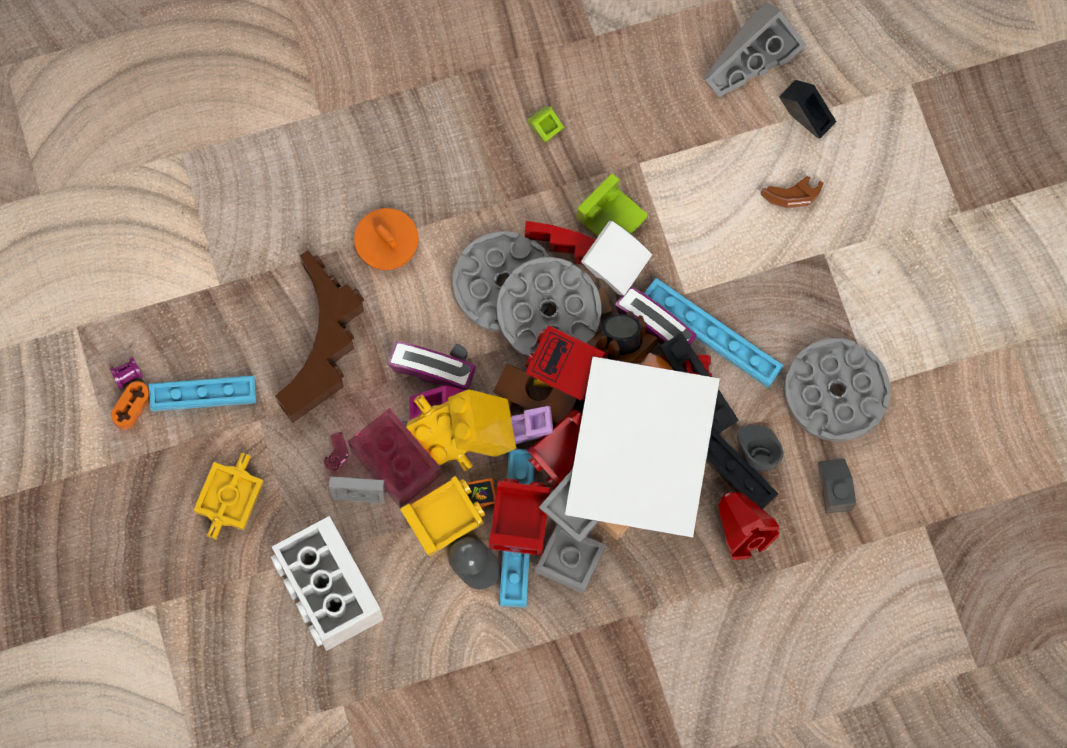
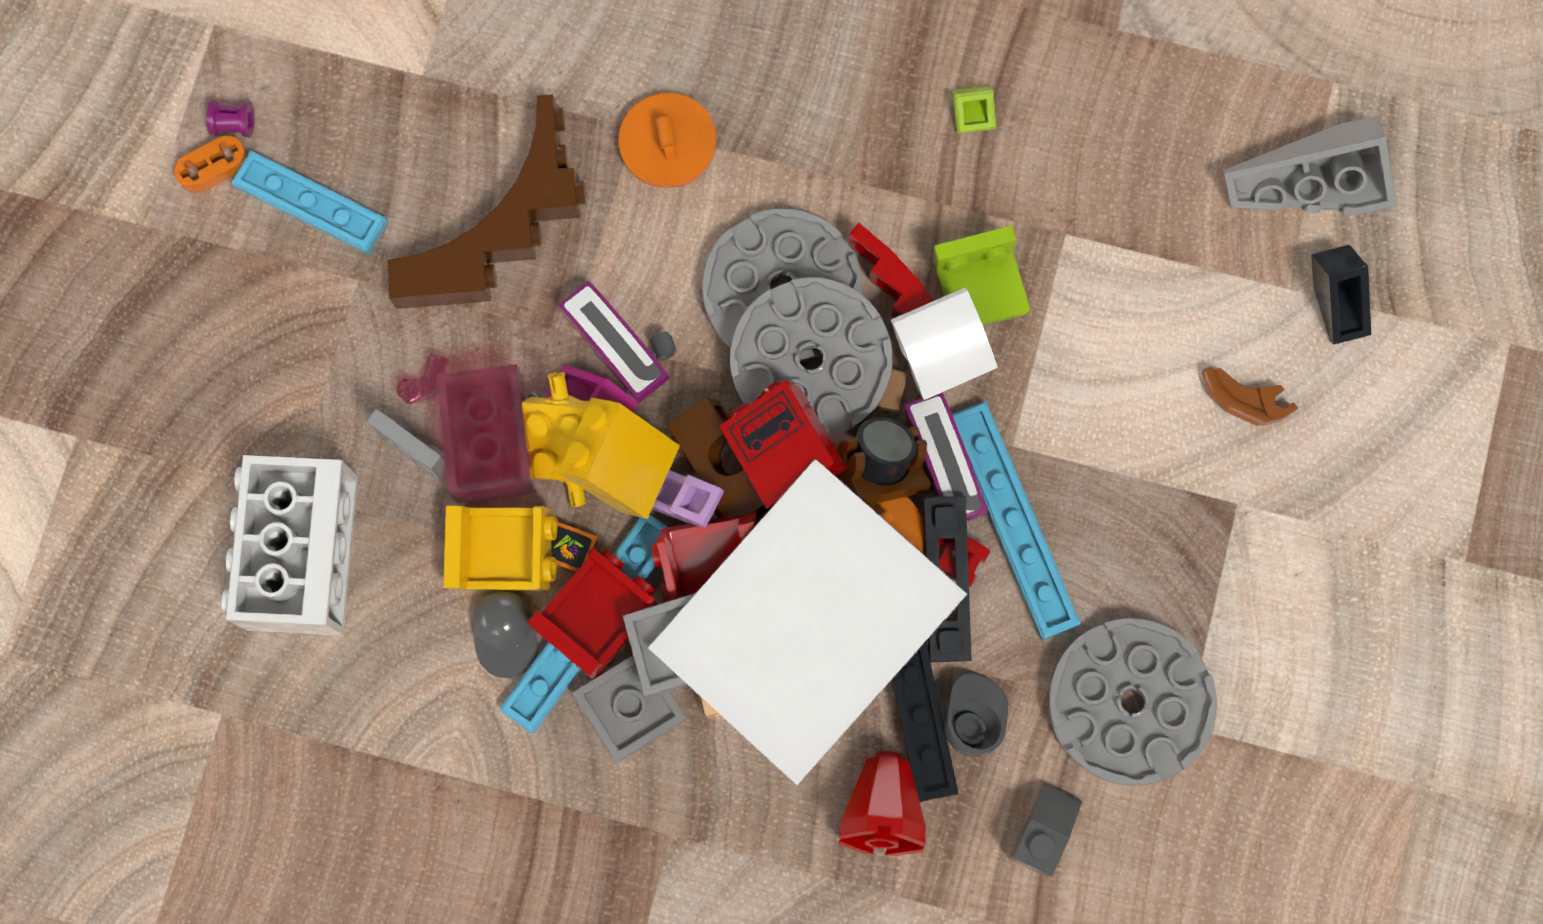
camera: 40 degrees right, 5 degrees up
yellow plate [193,453,264,540] -> none

